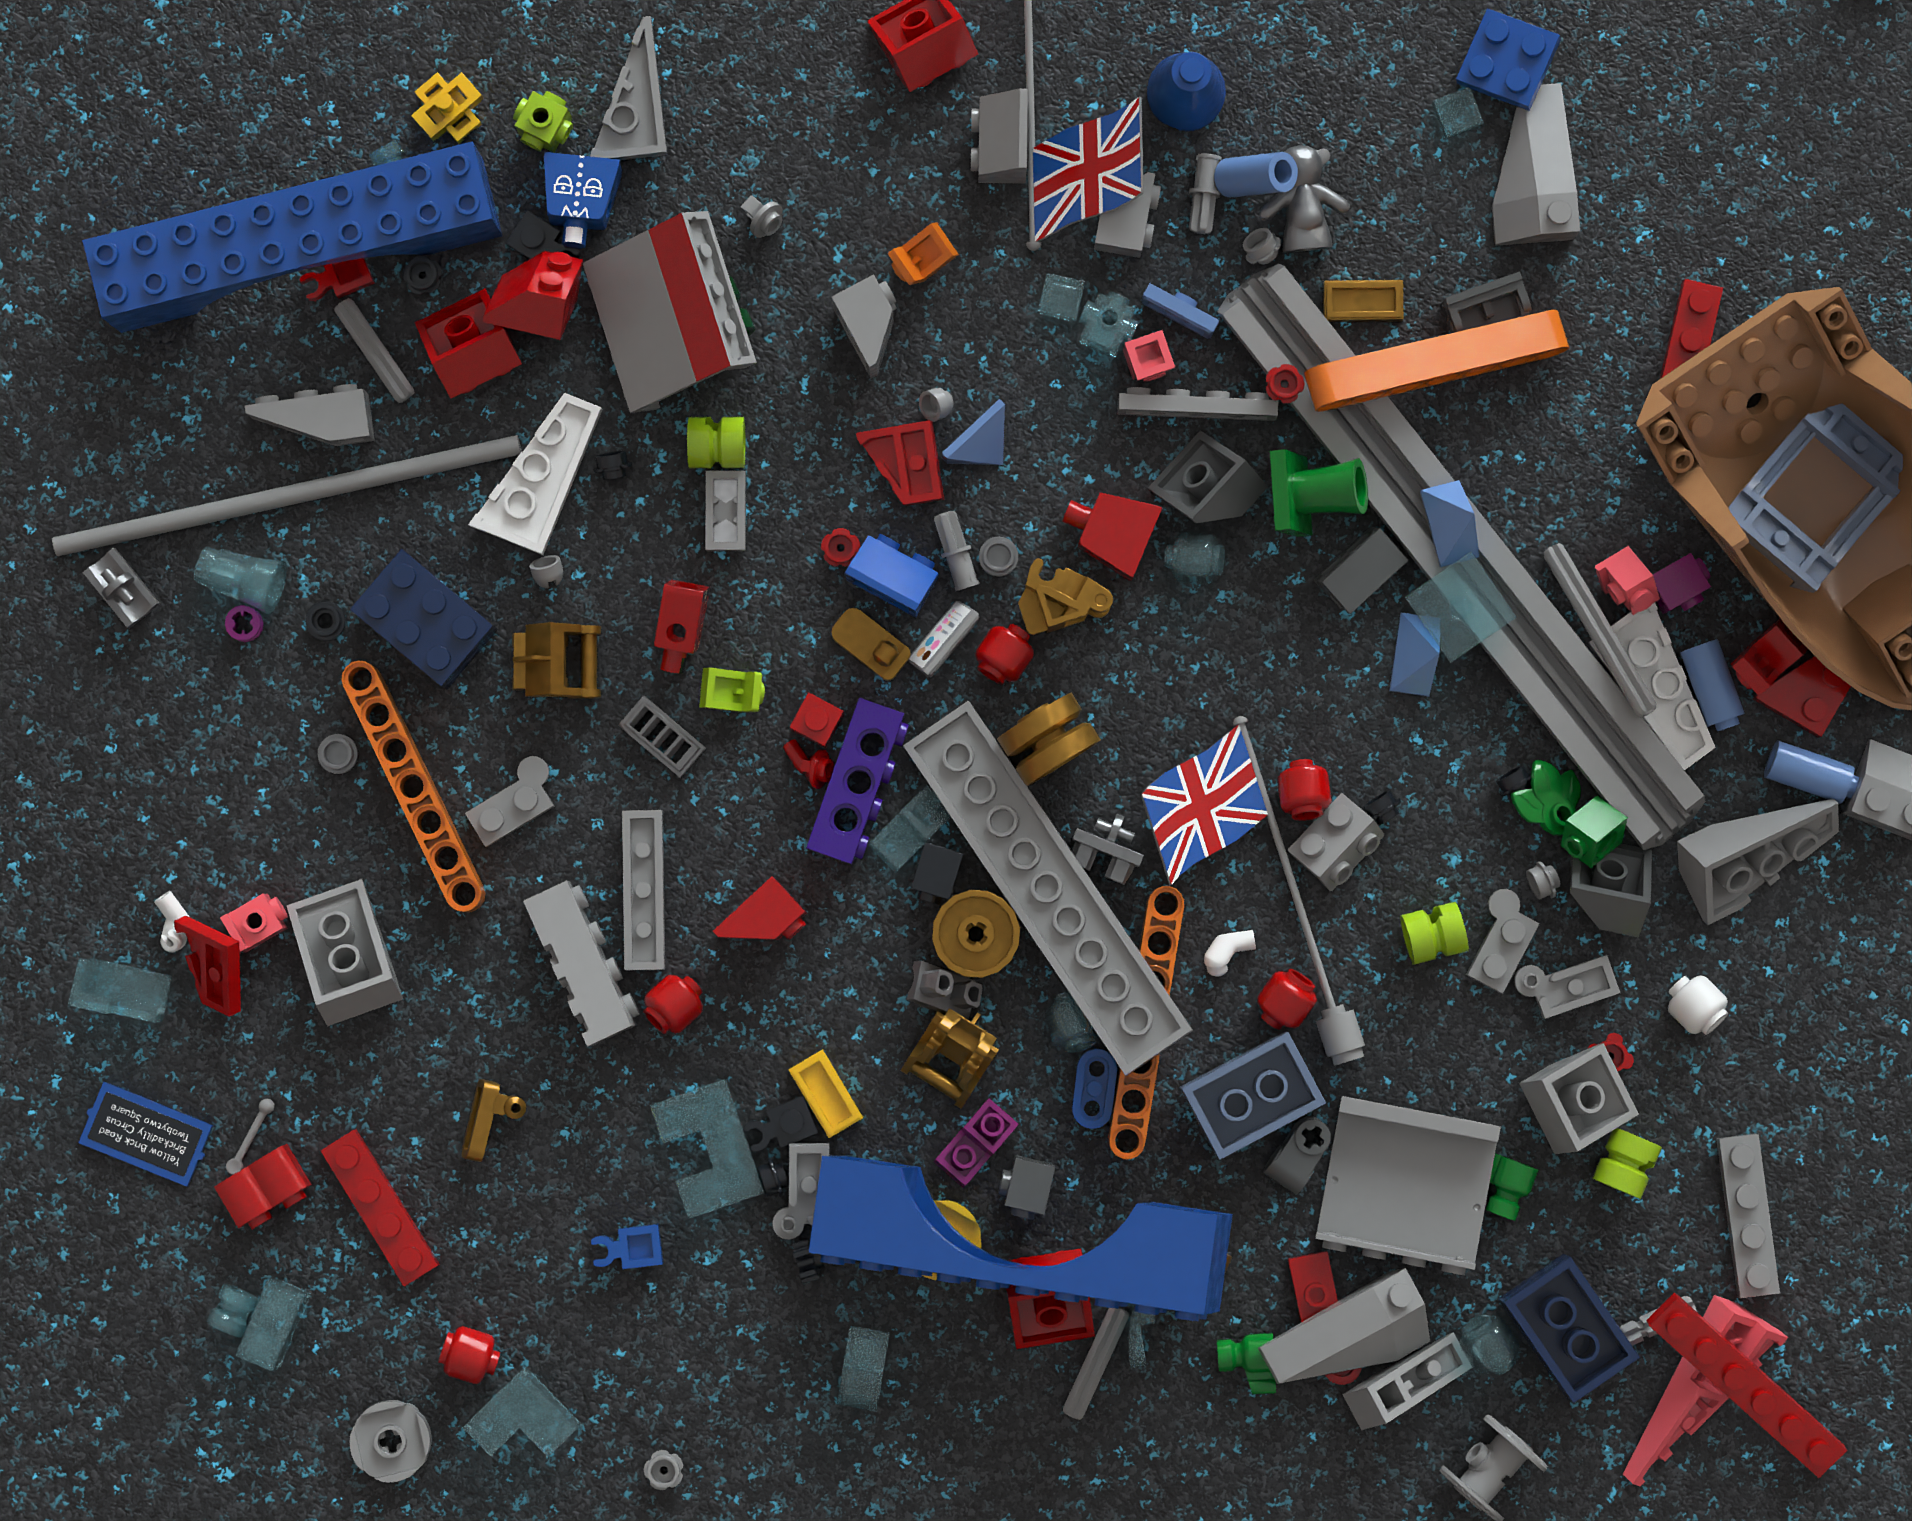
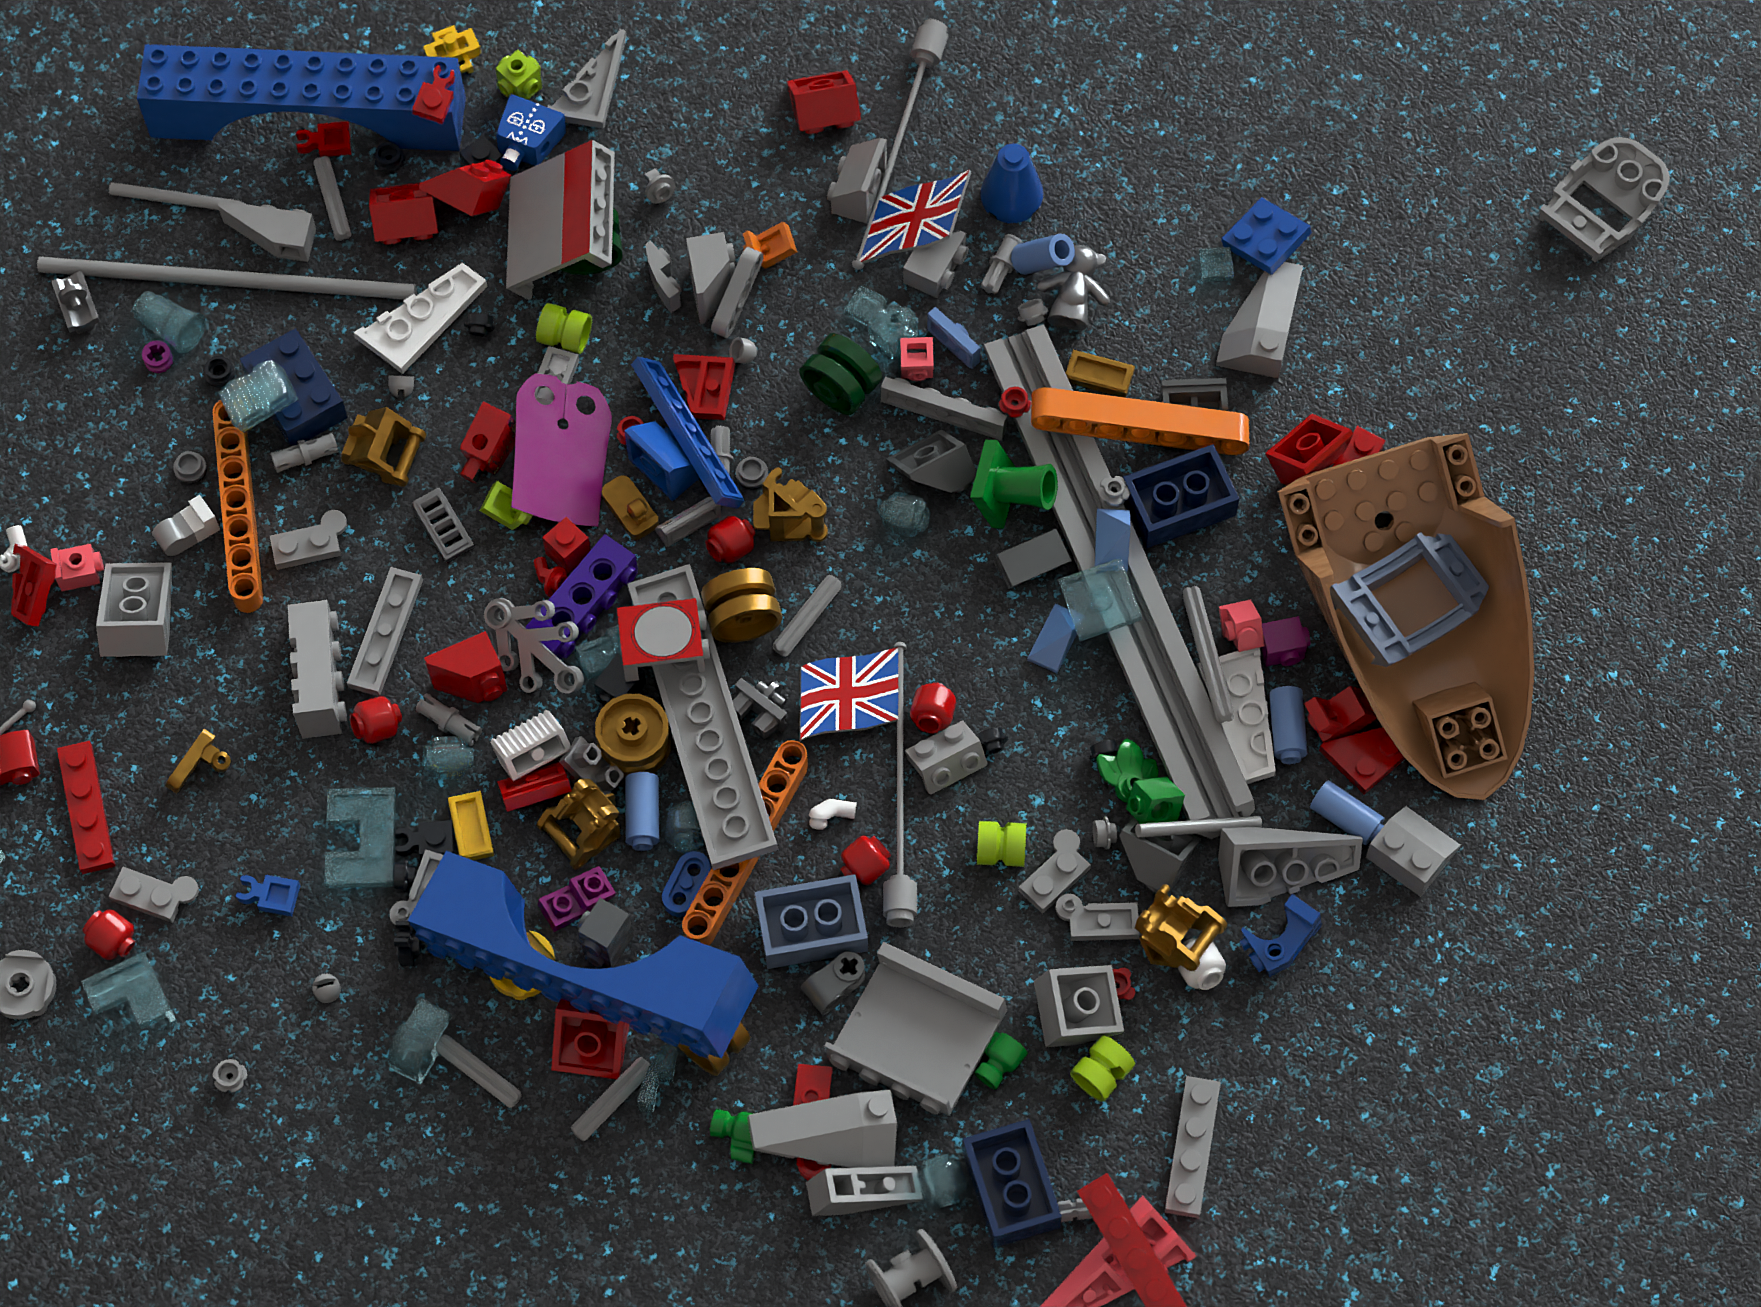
camera: 20 degrees right, 20 degrees down
medium blue slope [942,399,1005,465] -> none
red torso [1062,493,1162,581] -> none
none -> light grey bar [109,182,233,210]
none -> light grey hinge [109,867,199,923]
none -> leg [152,495,220,556]
none -> clear light blue brick [218,360,299,432]
none -> light grey pin [270,433,339,473]
none -> light grey hinge [312,973,341,1003]
none -> red plate [412,65,455,124]
none -> light grey pin [416,693,482,746]
none -> clear light blue head [423,736,473,780]
none -> light grey axle [434,1034,522,1108]
none -> light grey plant [484,598,584,693]
none -> white brick [490,710,571,782]
none -> red plate [497,762,572,812]
none -> magenta piece [511,373,612,527]
none -> panel [617,598,710,682]
none -> medium blue brick [625,772,659,851]
none -> blue tile [631,357,744,509]
none -> light grey slope [646,241,681,313]
none -> light grey beam [711,247,763,338]
none -> light grey axle [773,575,841,657]
none -> dark green wheel [799,333,882,415]
none -> light grey plate [1098,476,1130,507]
none -> dark blue brick [1123,444,1239,548]
none -> light grey bar [1135,816,1262,838]
none -> pearl gold piece [1135,884,1227,971]
none -> blue tile [1240,894,1322,977]
none -> red slope [1265,414,1353,485]

